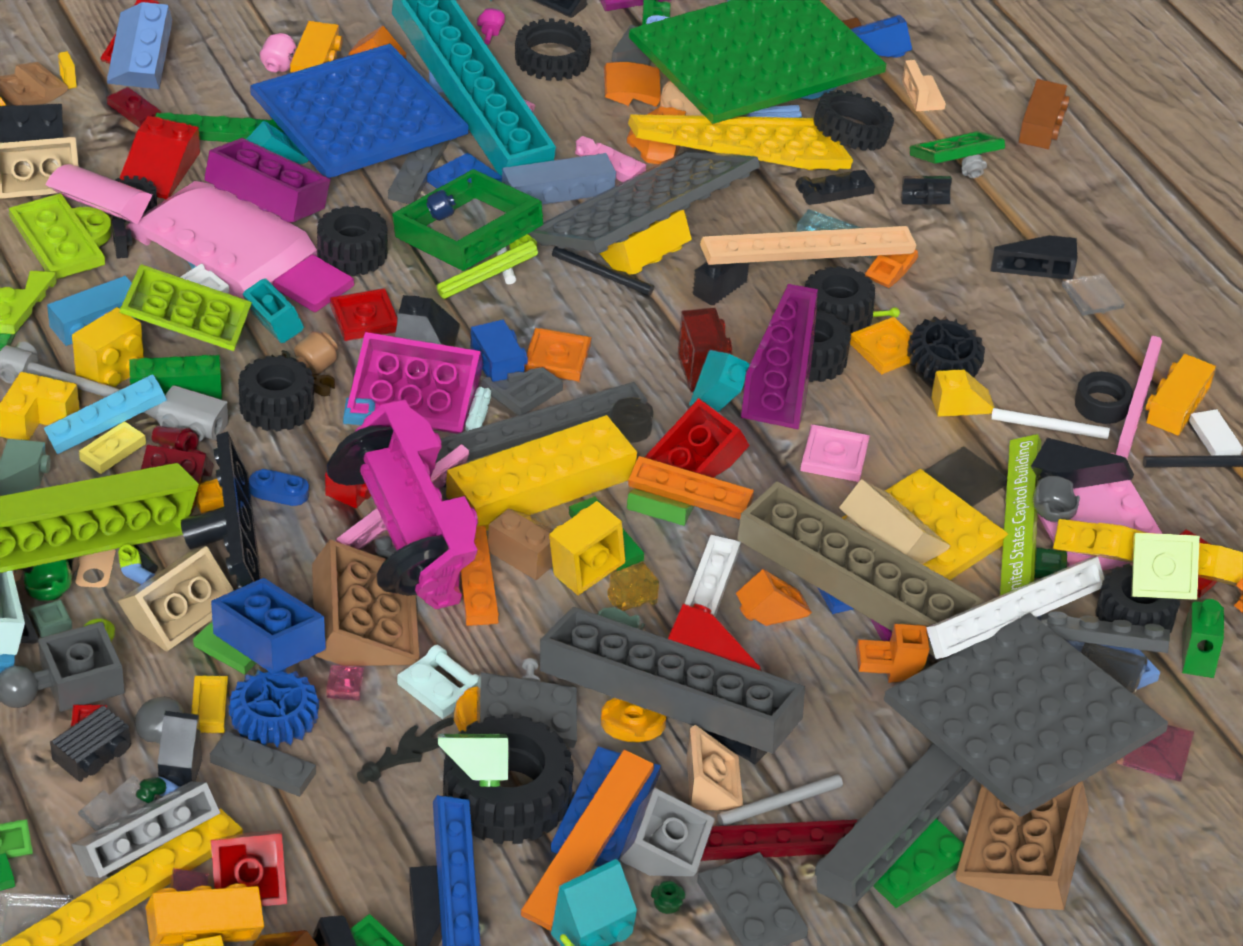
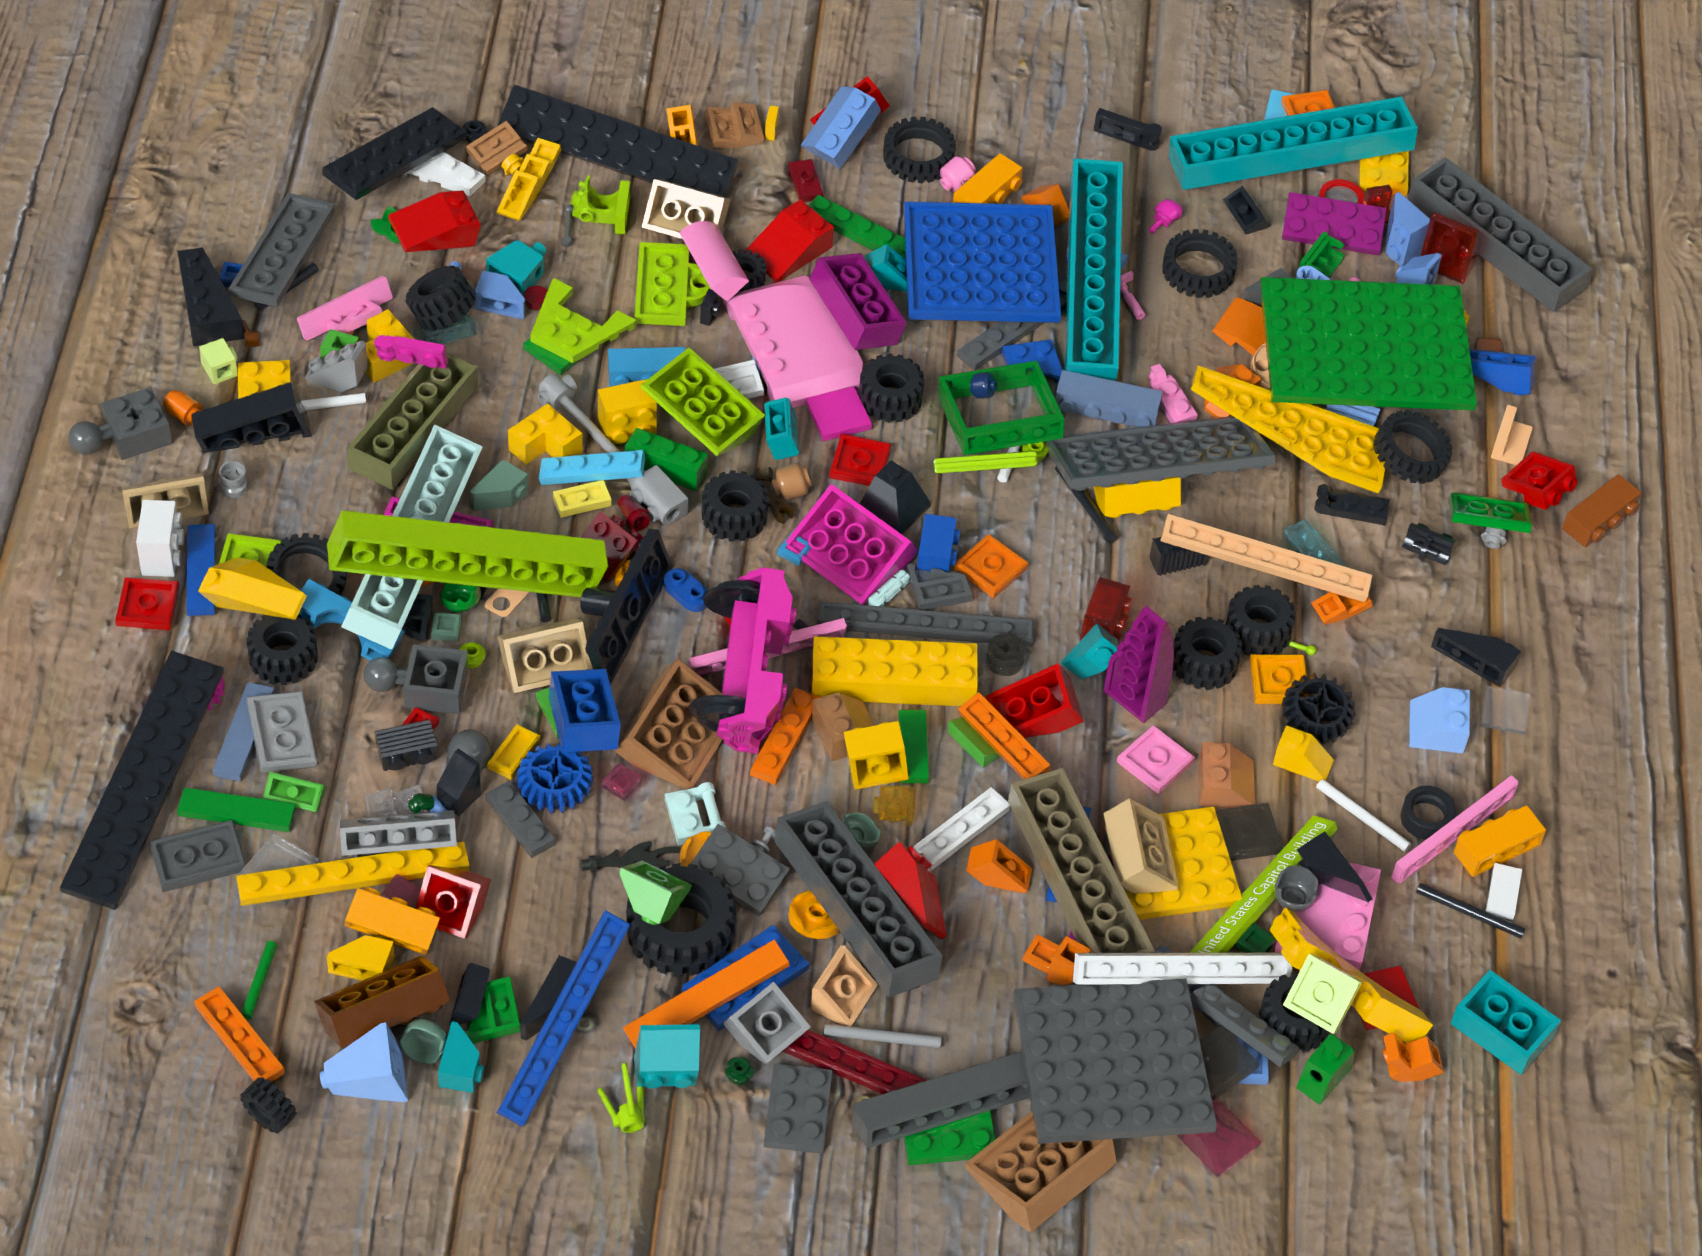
camera: 30 degrees right, 10 degrees up
arm [118,544,155,585] -> none
none -> black tyre [883,116,956,183]
none -> nougat slope [1198,742,1255,810]
none -> light blue slope [1409,687,1470,753]
none -> red plate [1501,451,1577,510]

